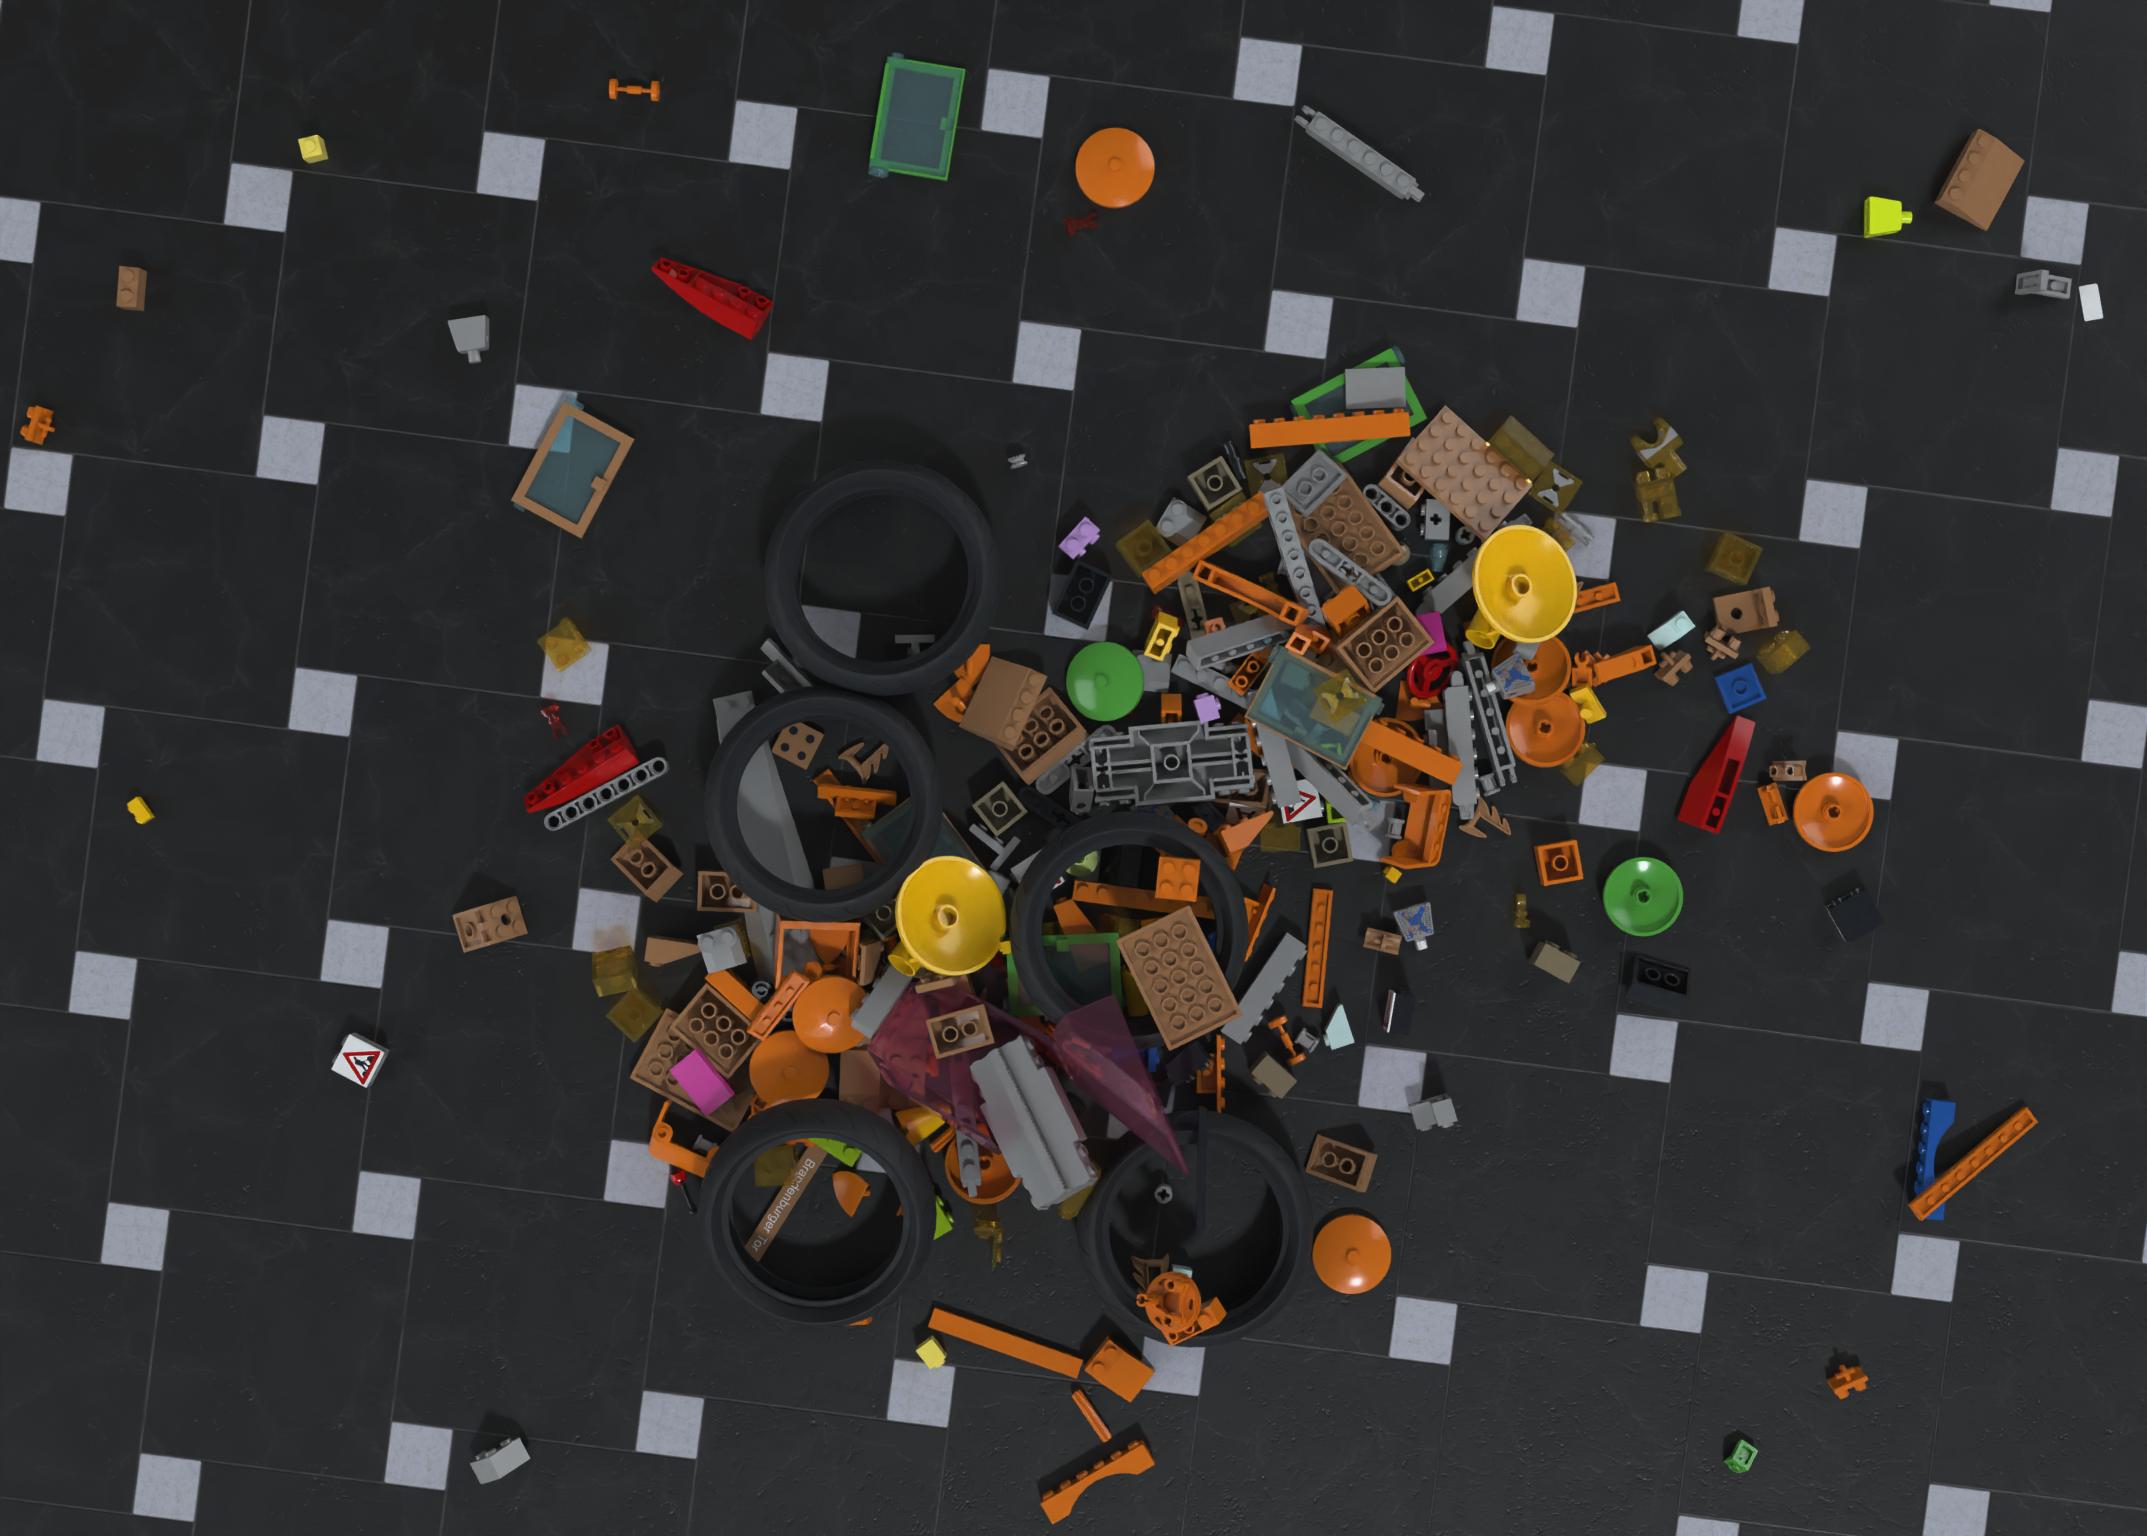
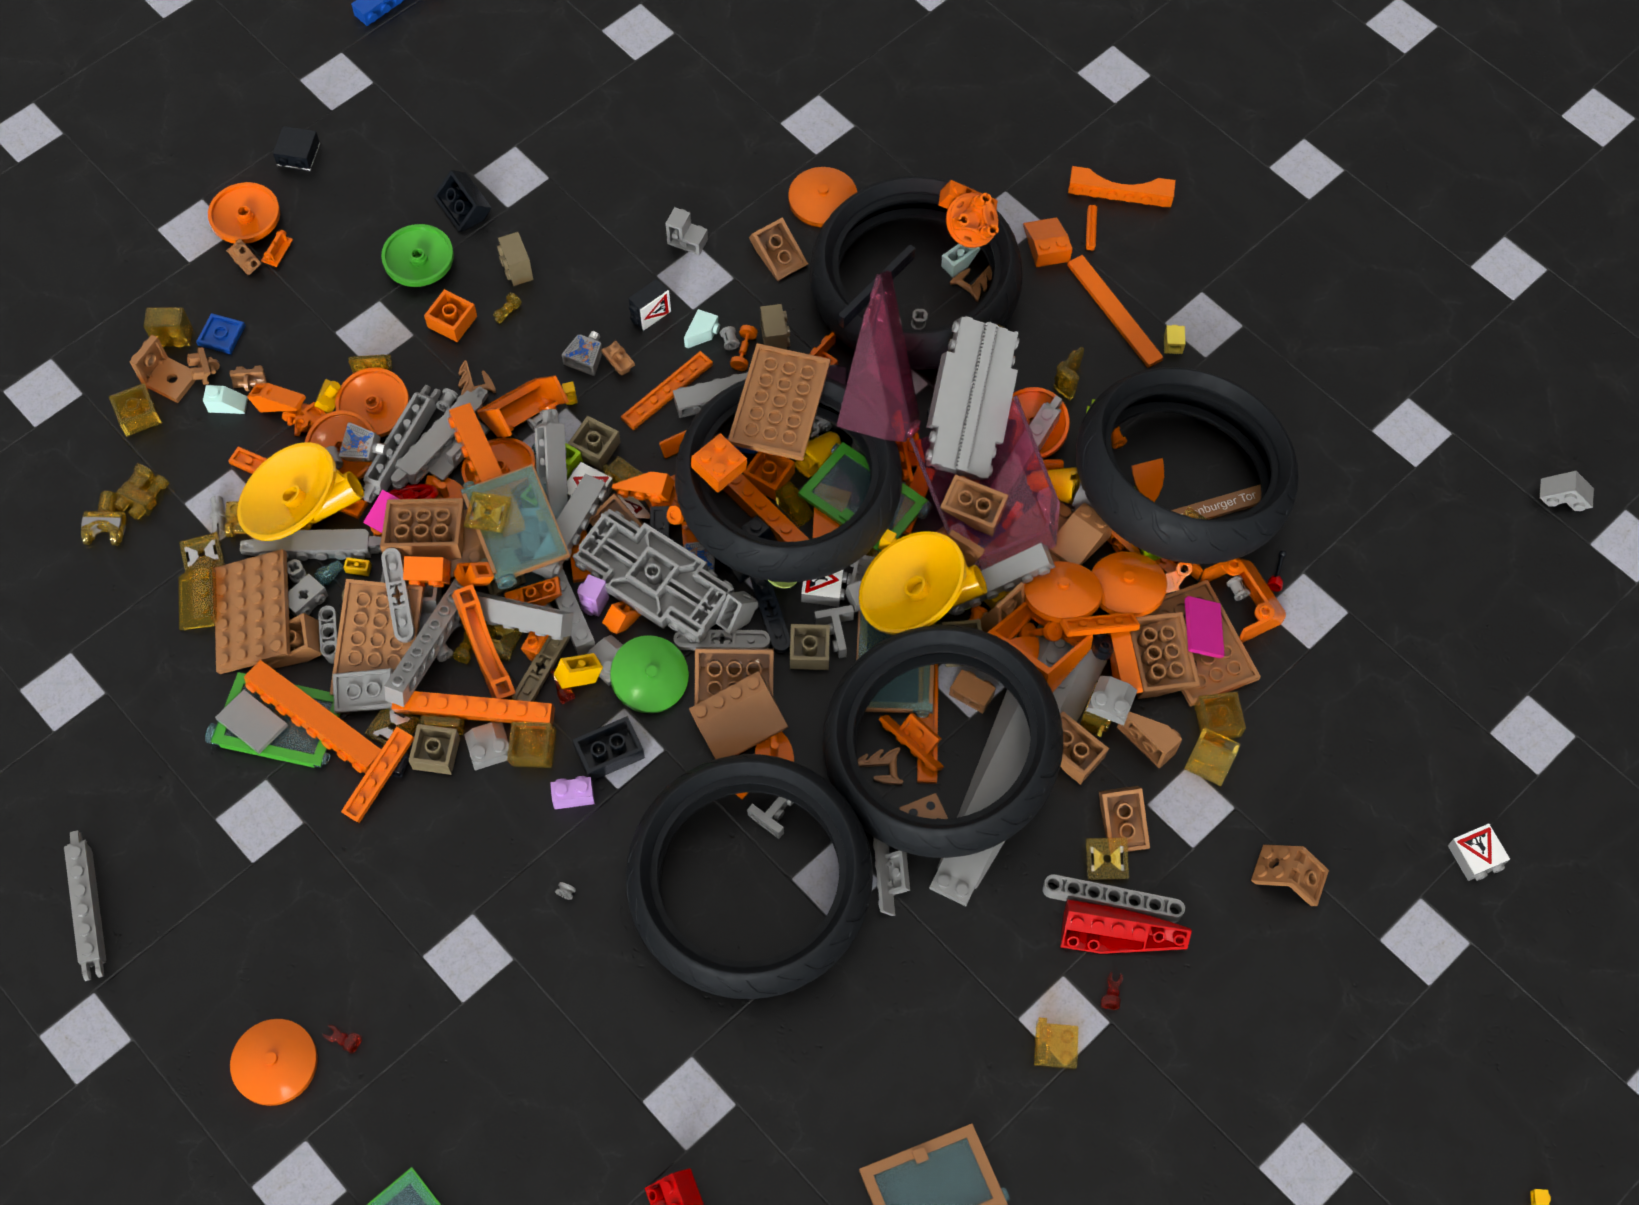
camera: 145 degrees left, 25 degrees down
red wedge [1677,716,1756,834] -> none
none -> orange plate [341,727,414,823]

